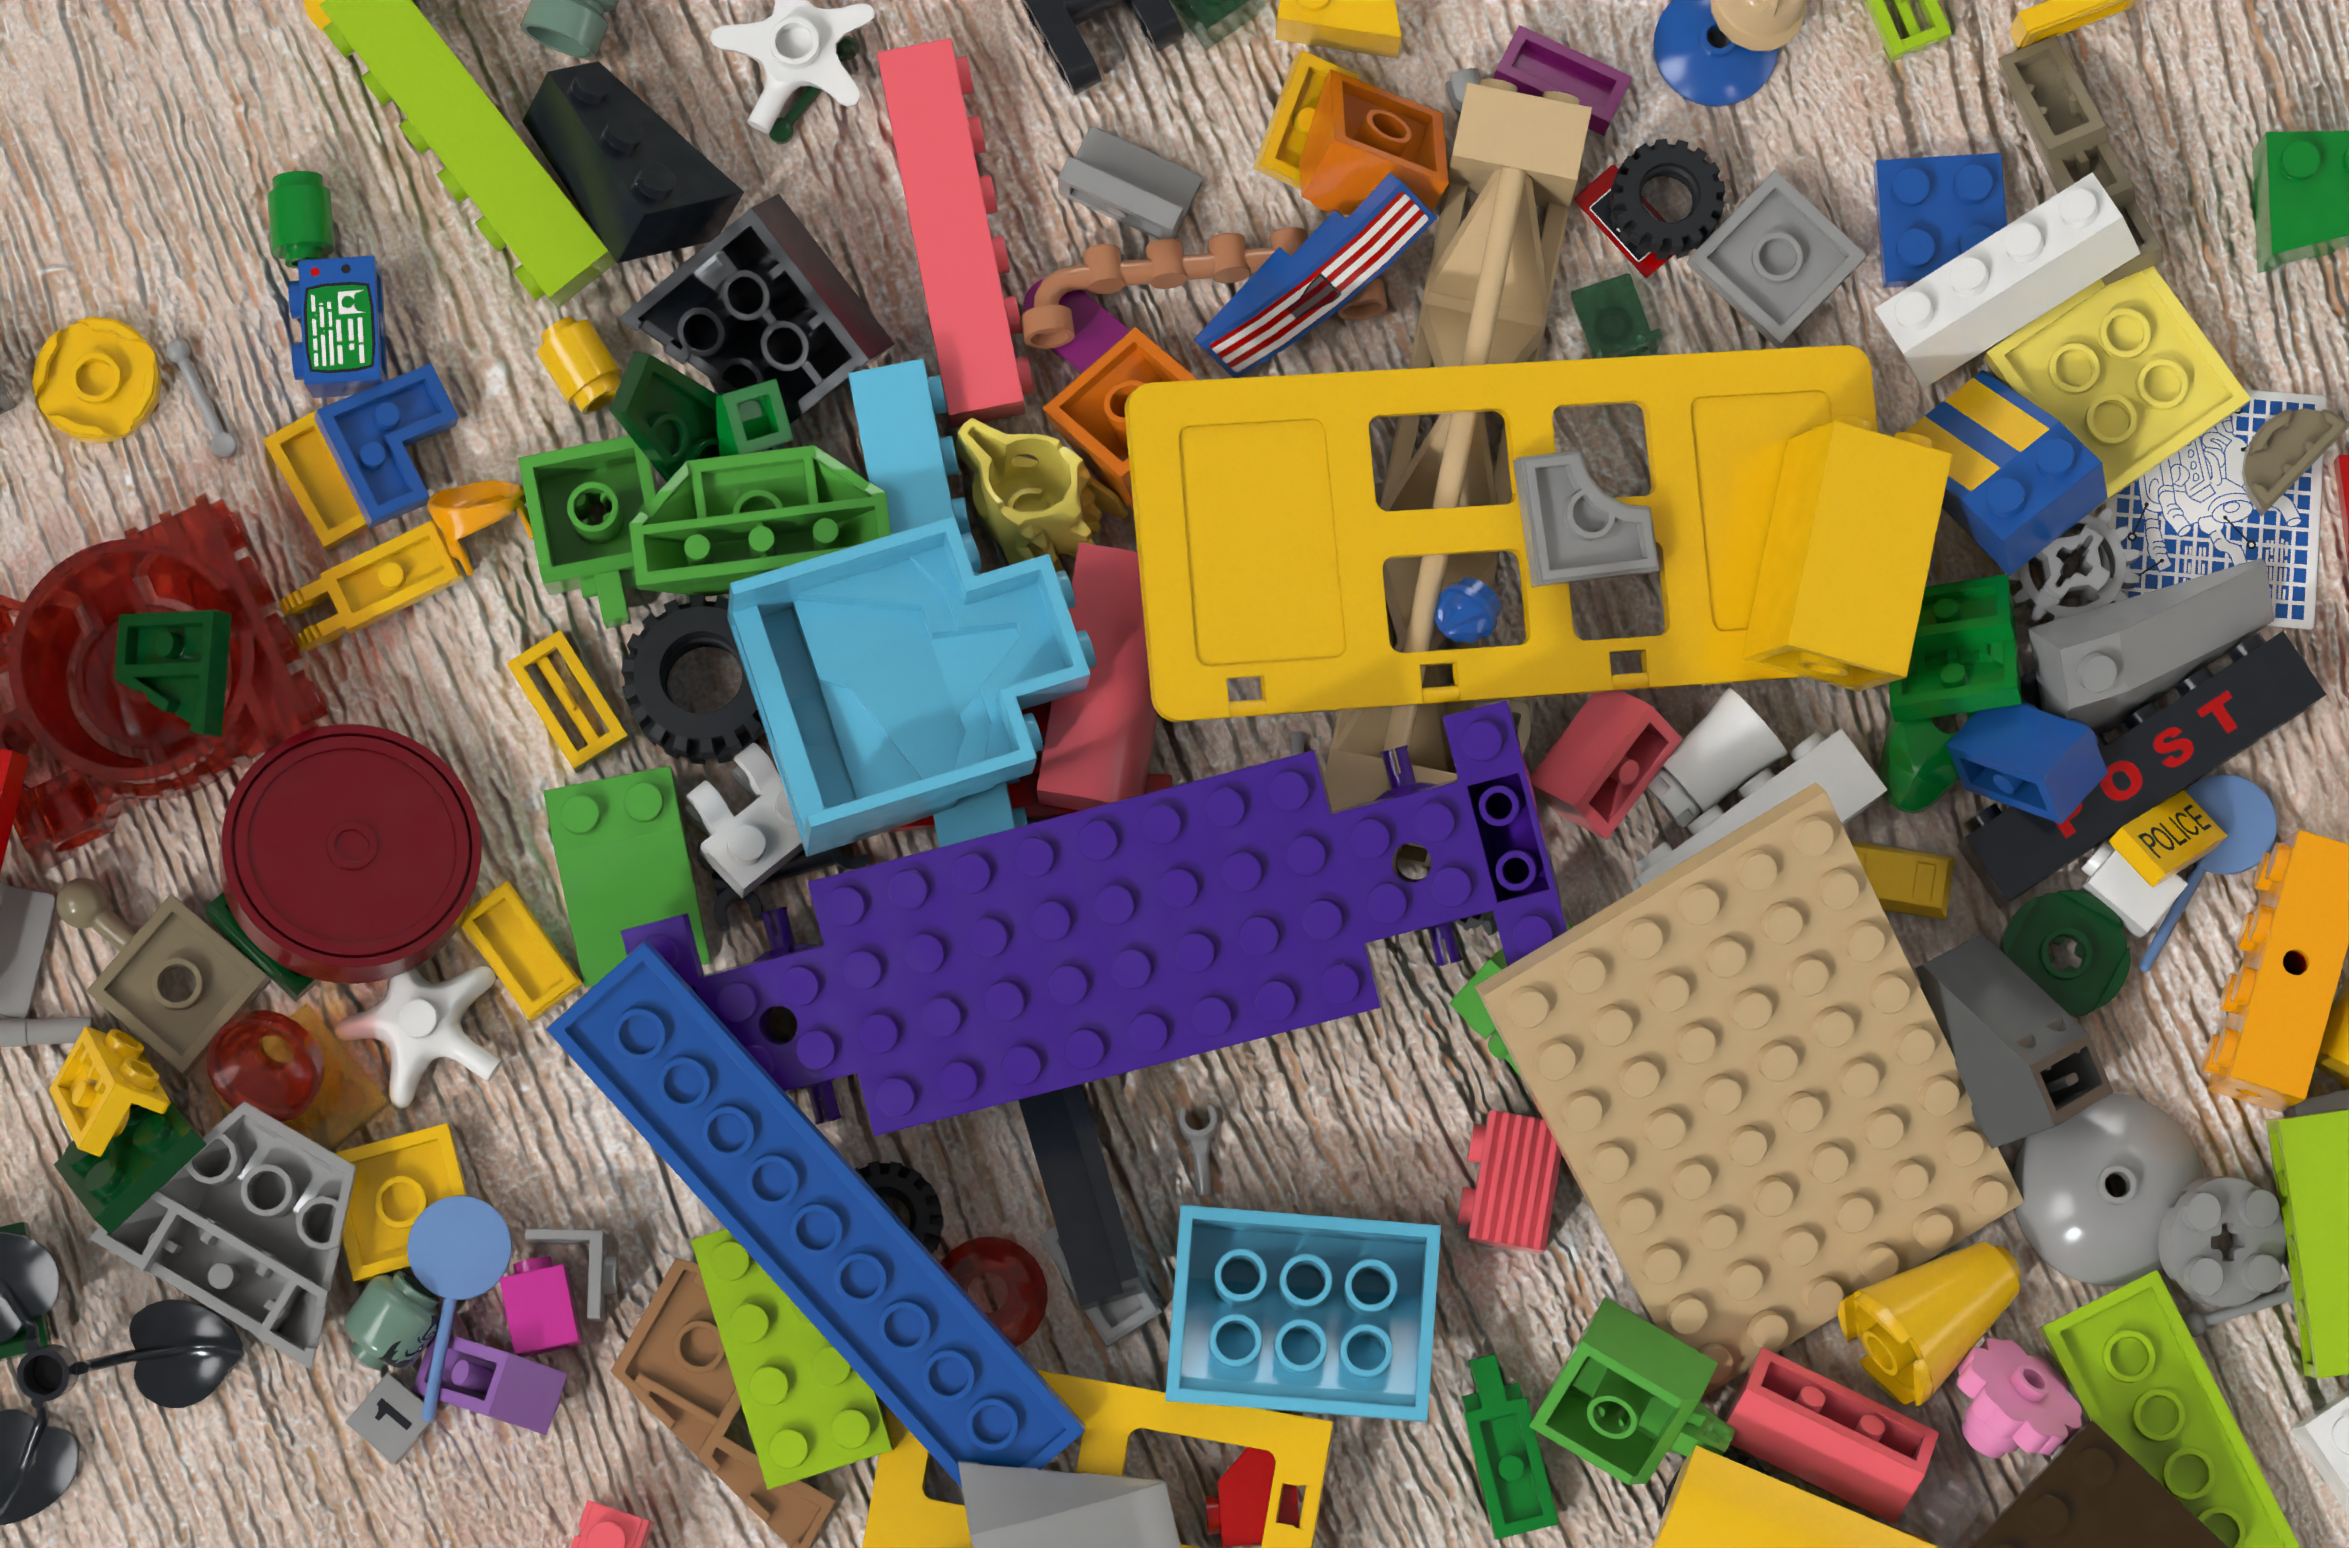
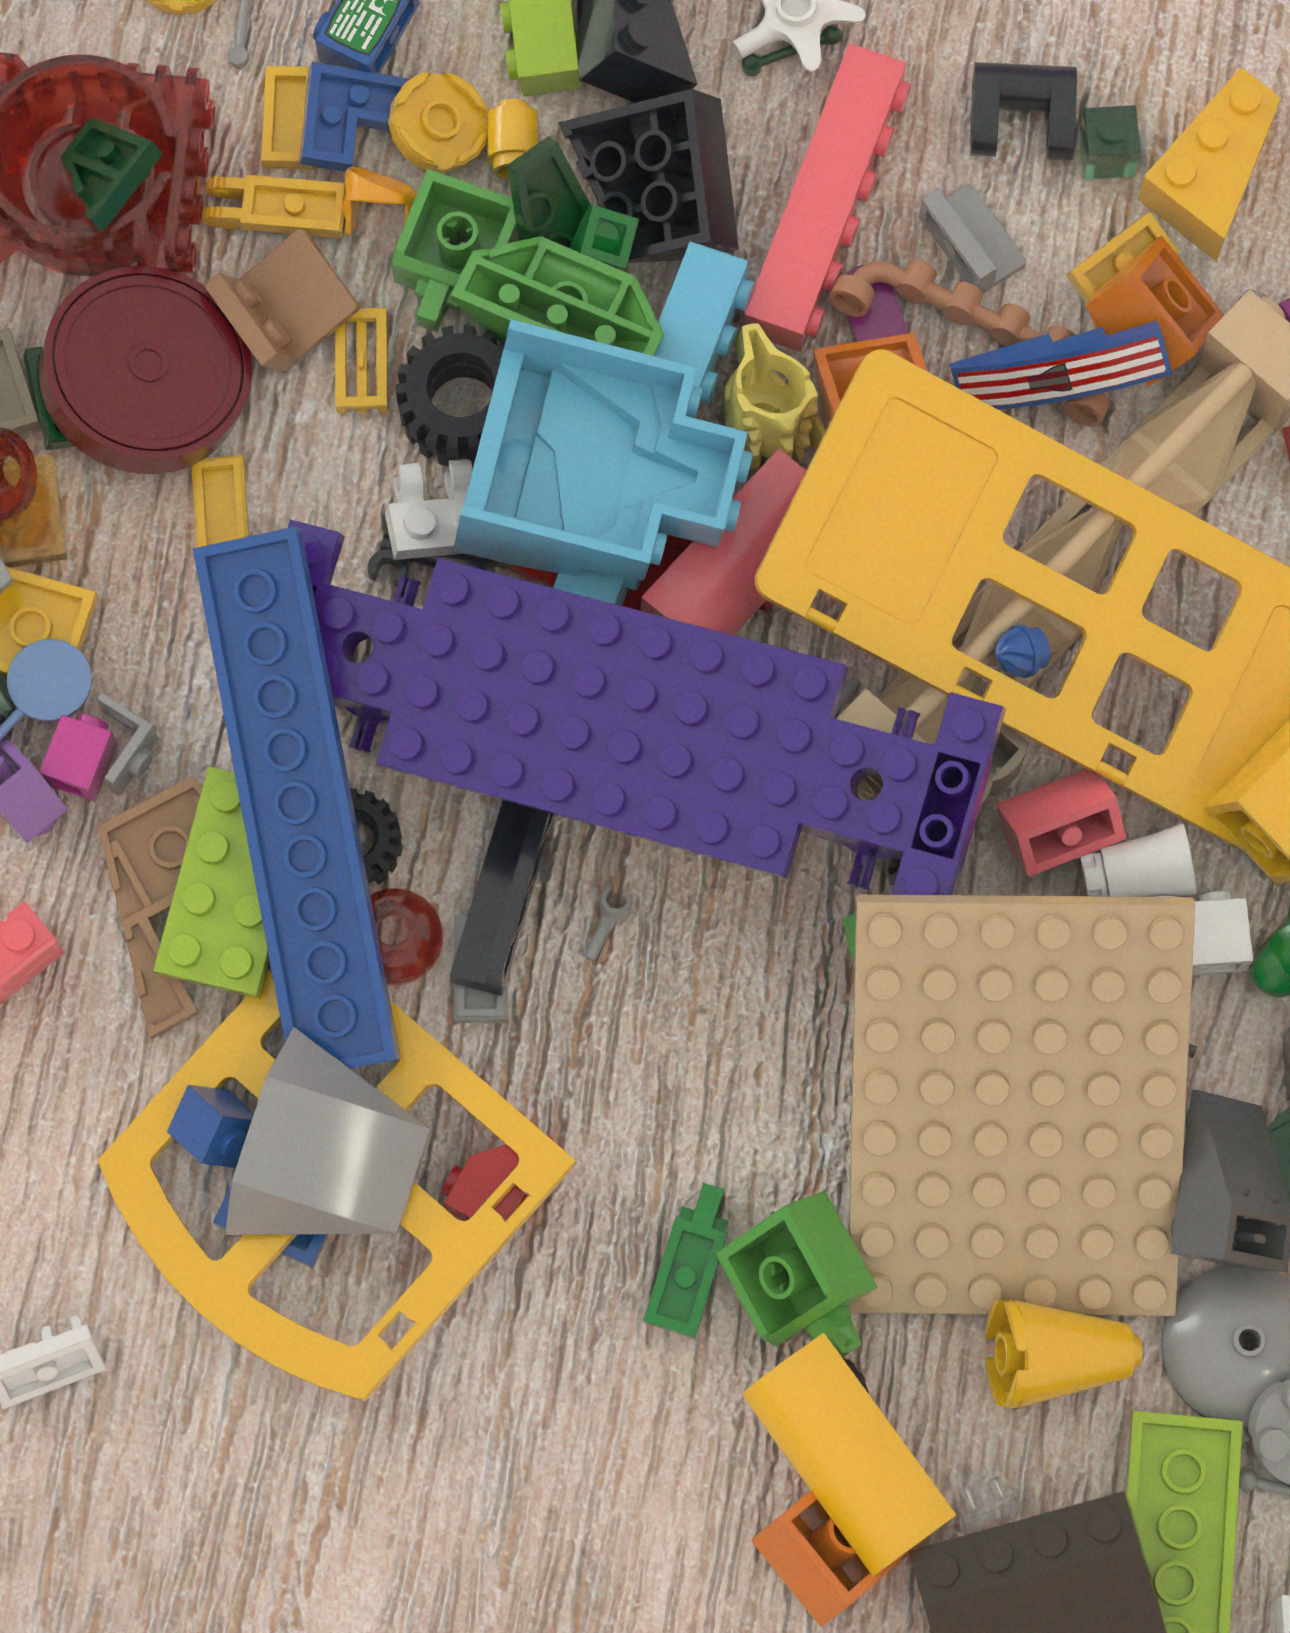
camera: 35 degrees right, 5 degrees down
white animal [335,966,502,1109] -> none
bright green slope [543,766,711,988] -> none
medium azure slope [1165,1205,1441,1422] -> none
coral brick [1456,1110,1562,1255] -> none
light grey tile [1513,450,1660,588] -> none
clear green bracket [1570,273,1663,359] -> none
coral brick [1724,1347,1939,1524] -> none
yellow tile [1850,840,1955,920] -> none
bright pink plant [1957,1337,2082,1458] -> none
none -> medium nougat bracket [204,229,360,373]
none -> yellow tile [388,72,488,173]

